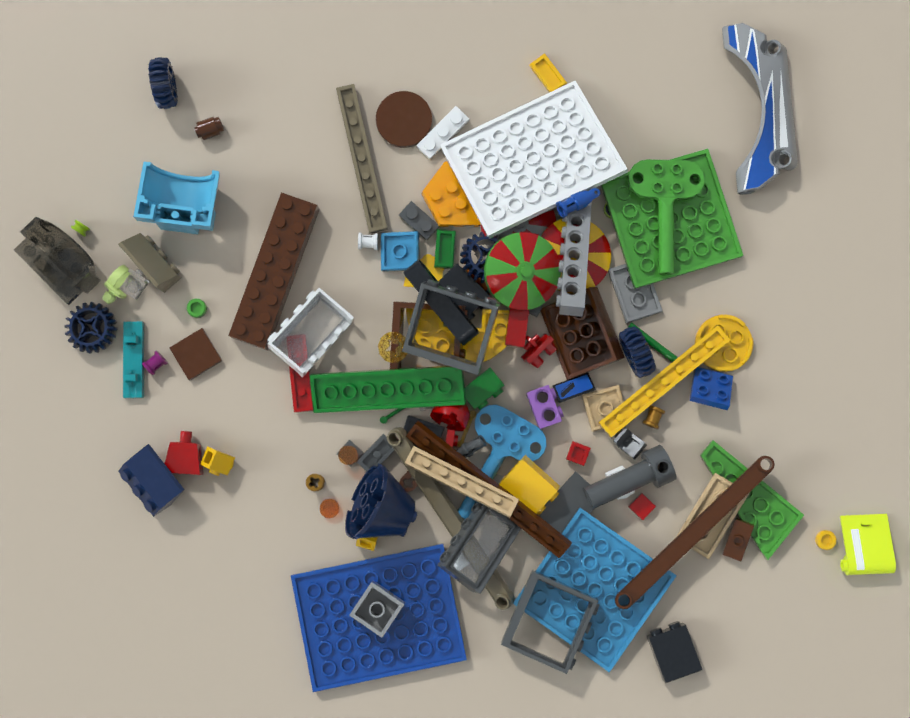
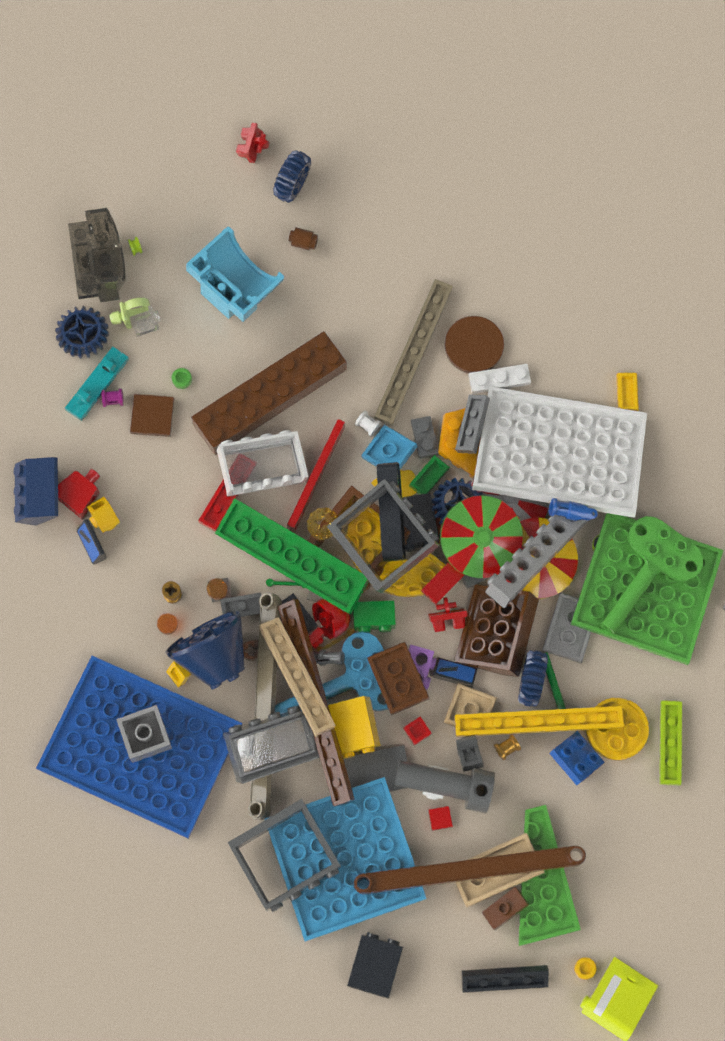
camera: 30 degrees right, 10 degrees down
dark tan slope [118,233,181,293] -> none
none -> slope [77,519,107,565]
none -> red hips [236,123,270,163]
none -> red tile [287,419,345,533]
none -> reddish brown tile [367,642,430,715]
none -> plate [455,394,490,454]
none -> black plate [461,965,549,993]
none -> lime plate [659,700,682,786]

